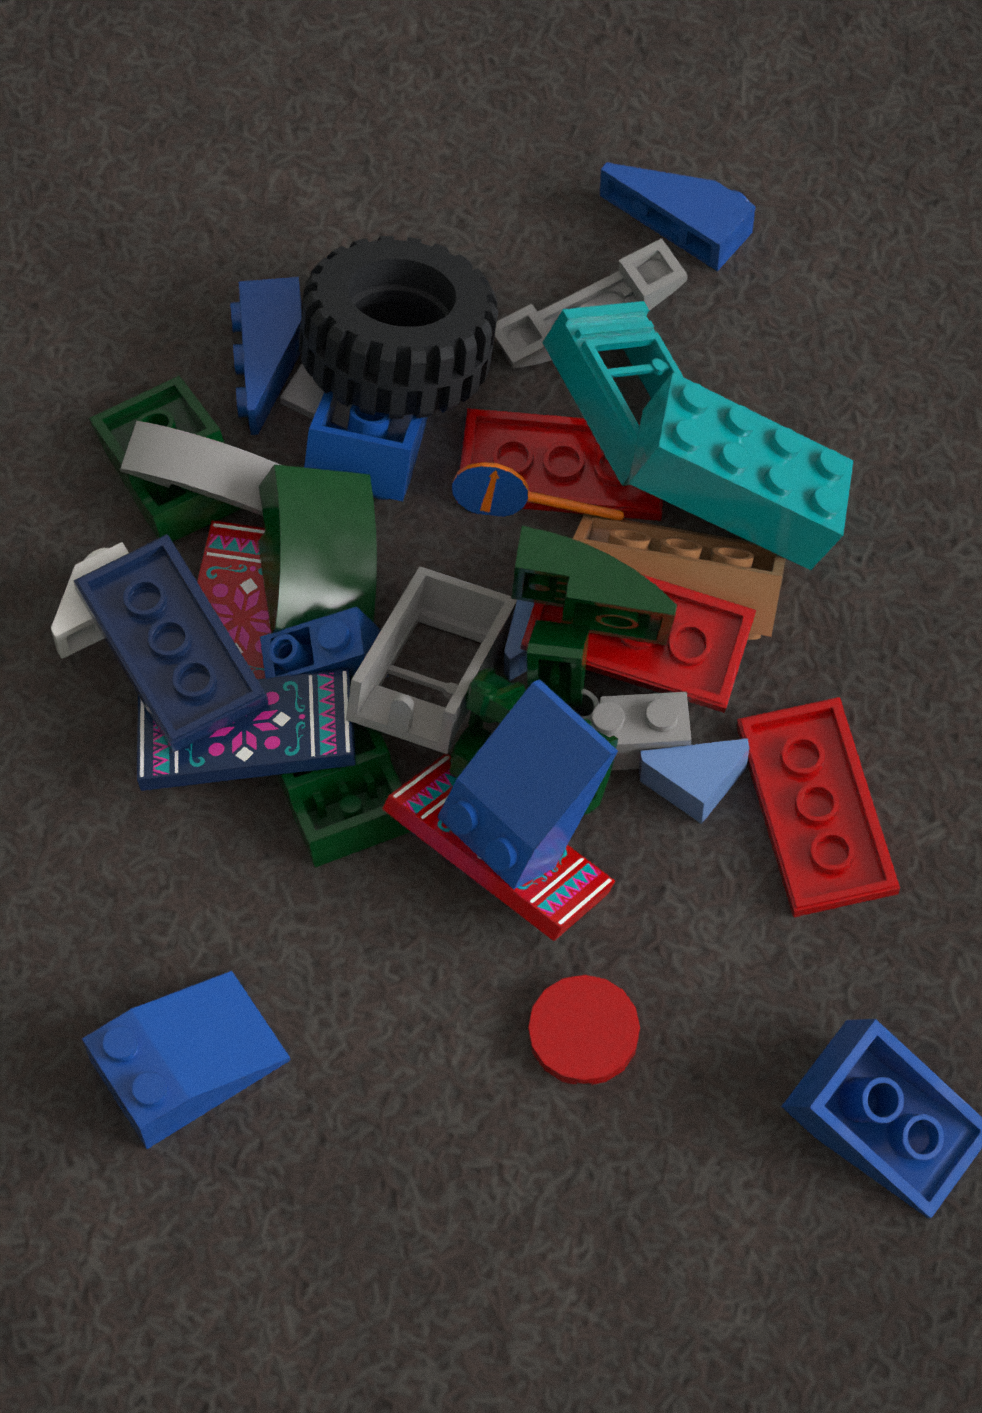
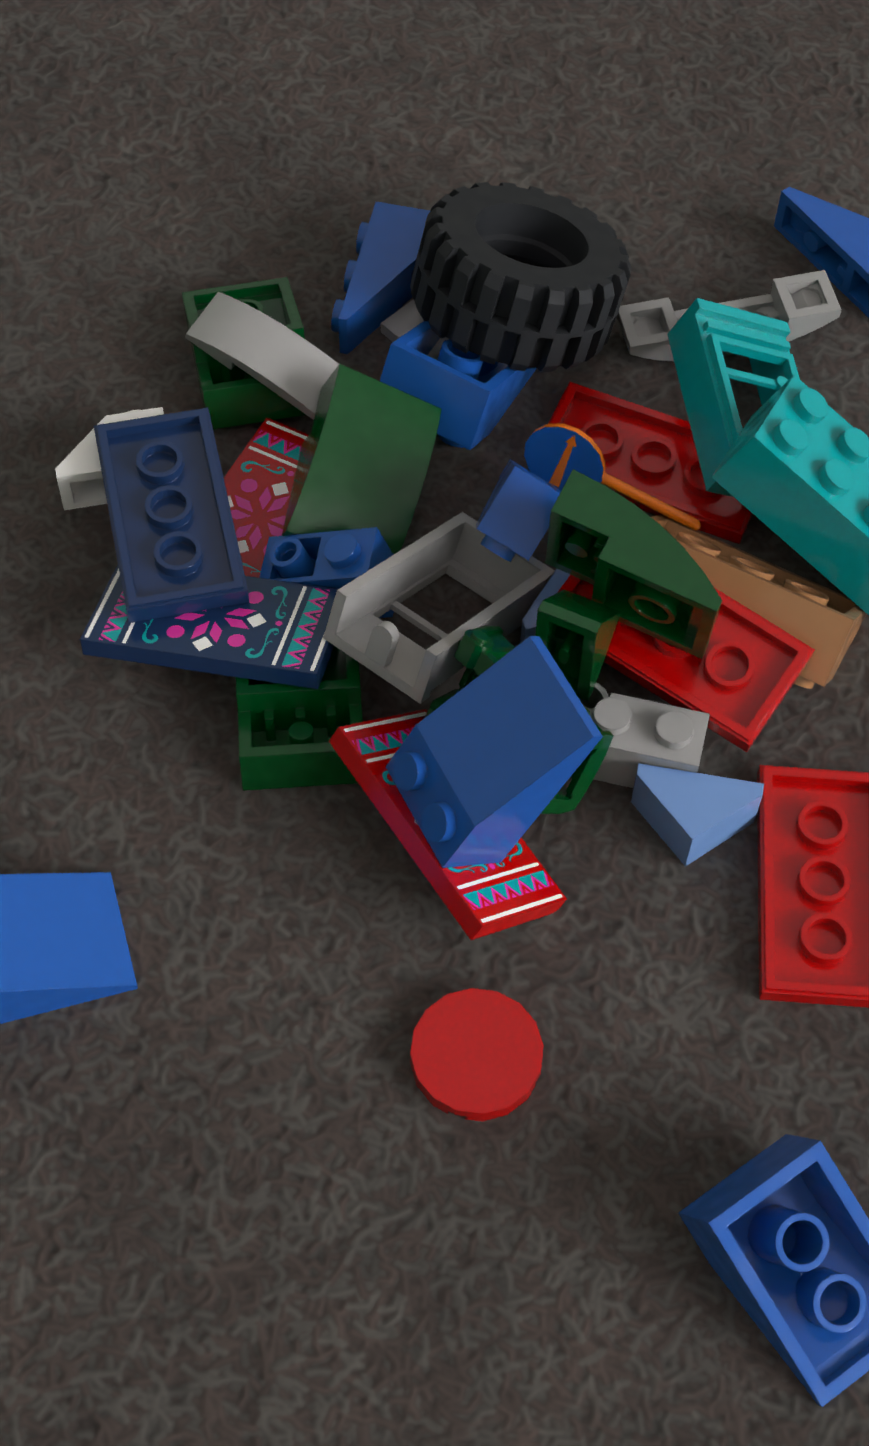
camera: 15 degrees right, 5 degrees down
none -> blue slope [476,459,561,562]

